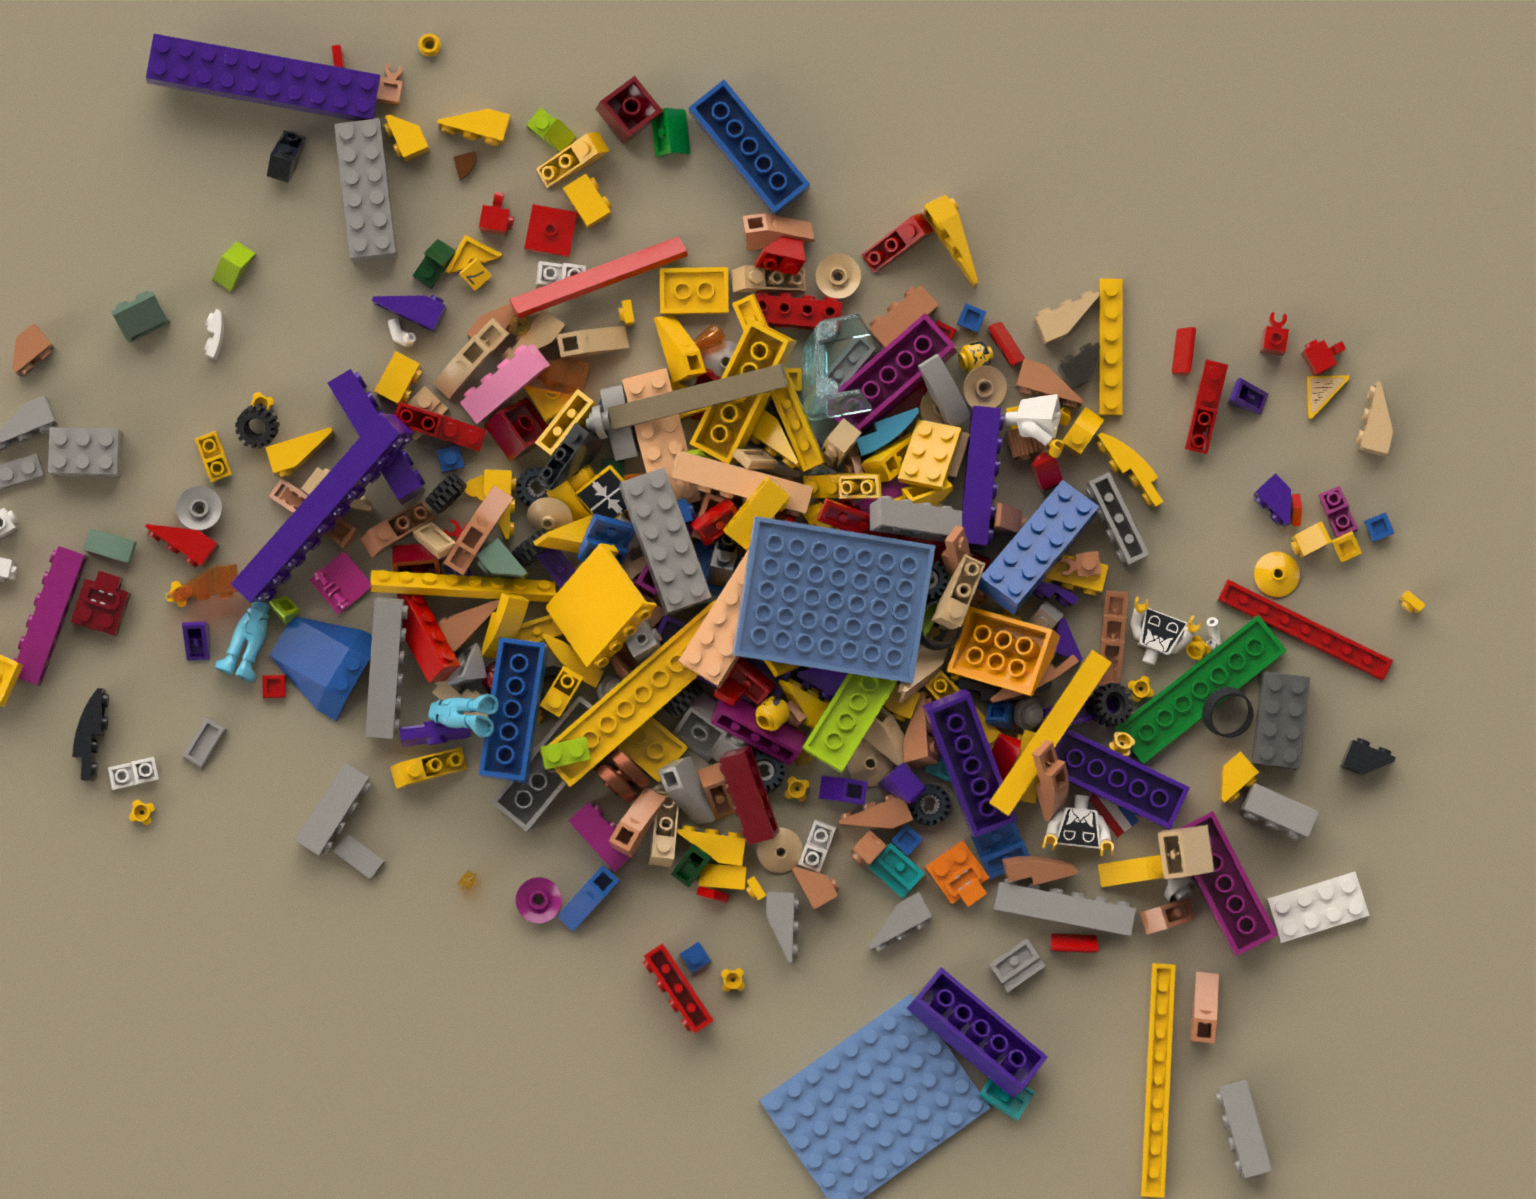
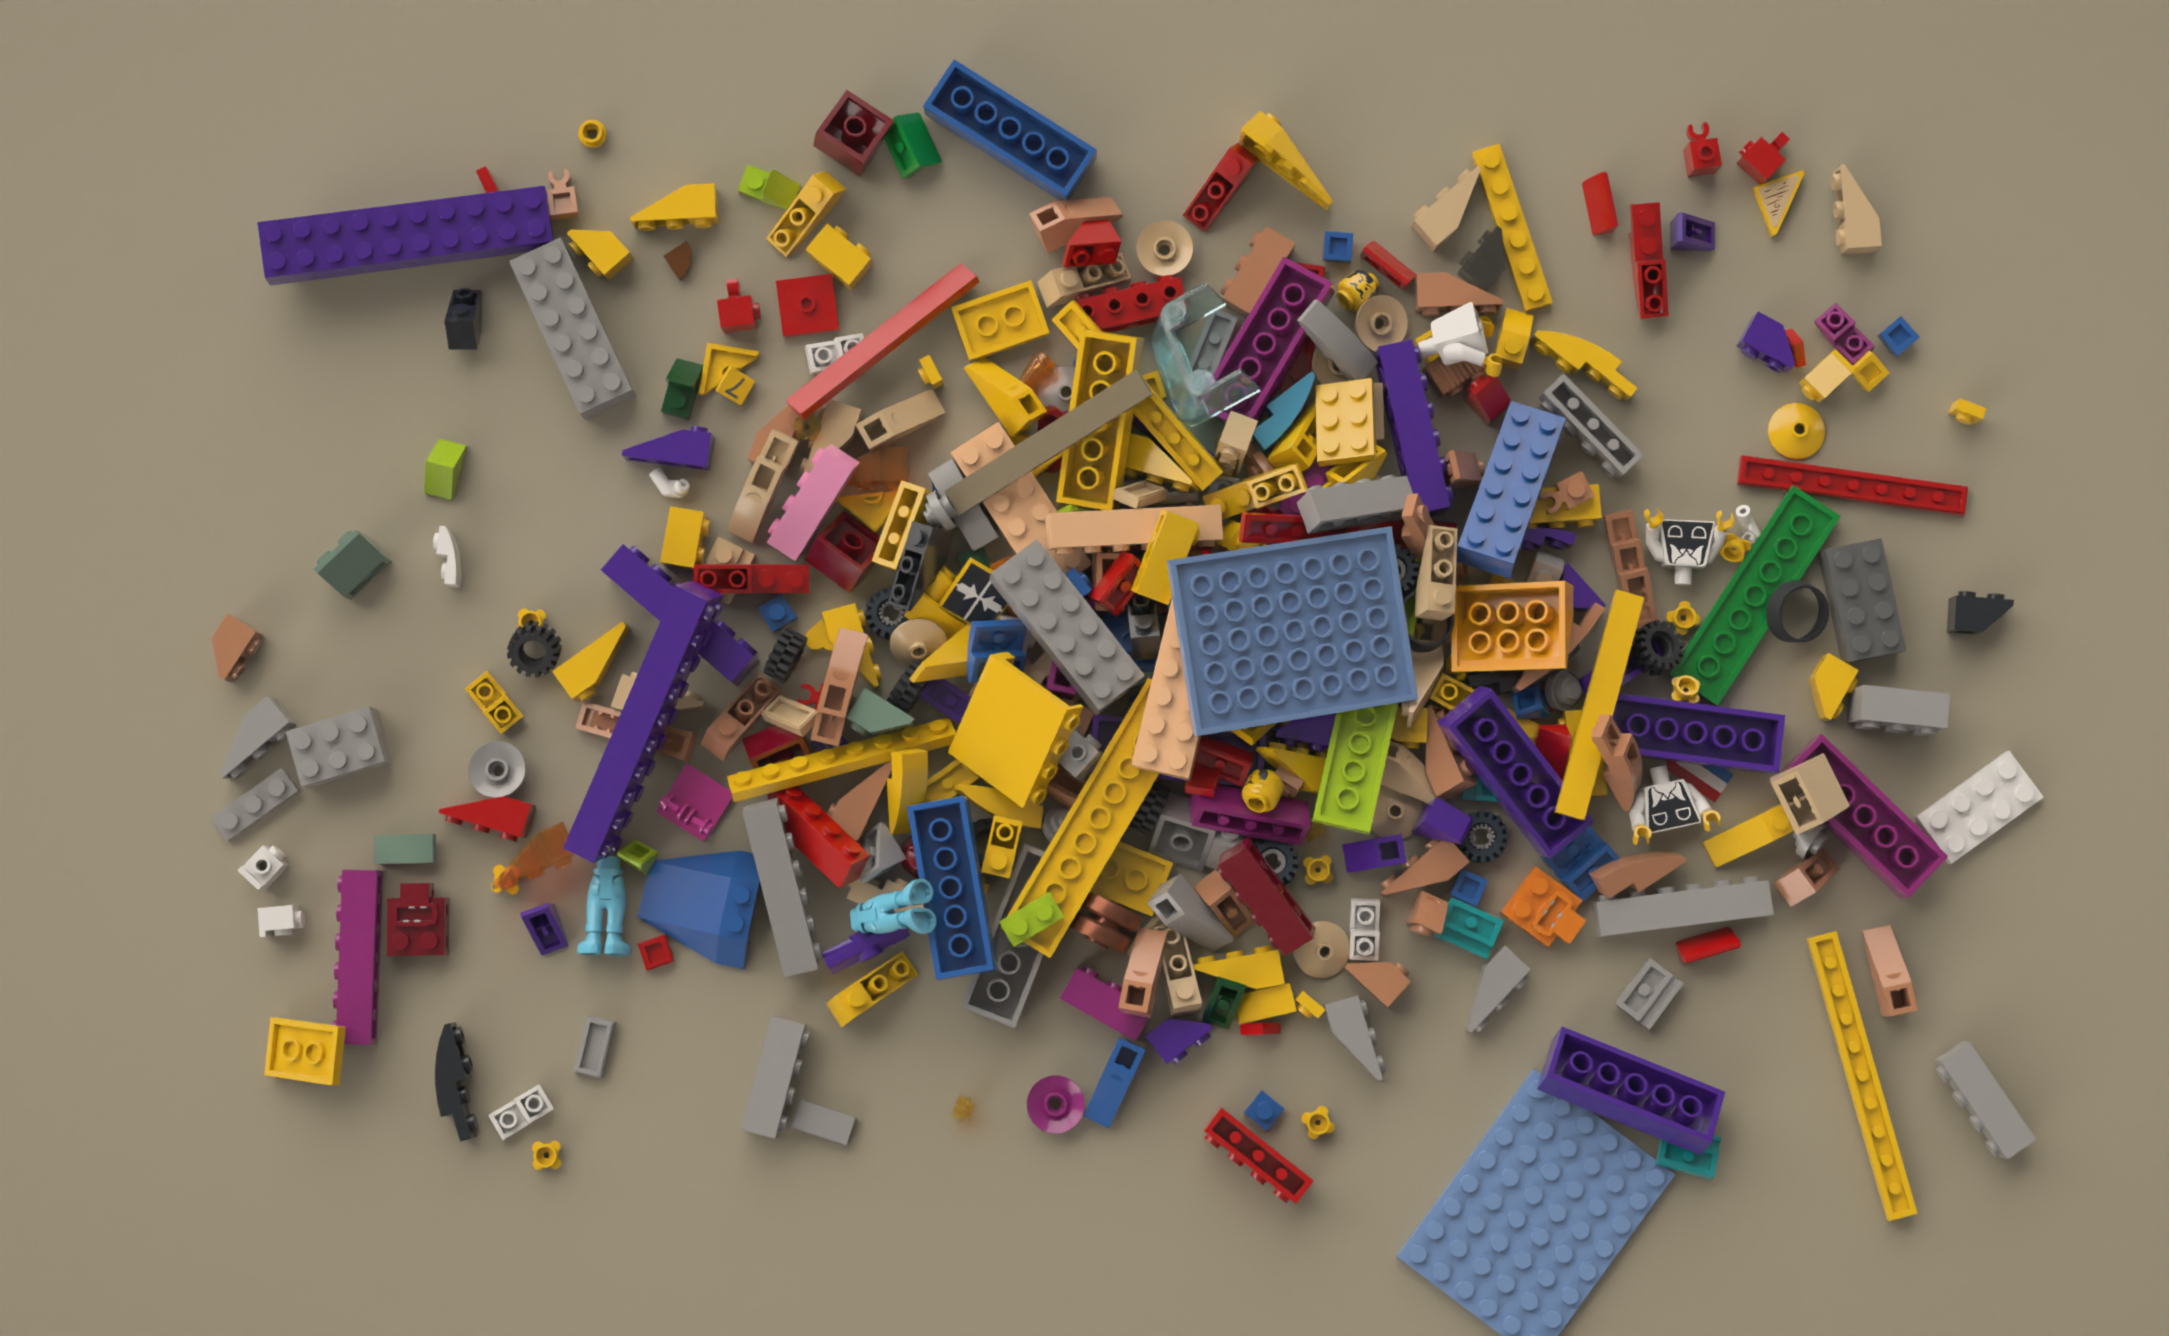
camera: 15 degrees left, 0 degrees up
none -> dark purple slope [1145,1018,1213,1065]

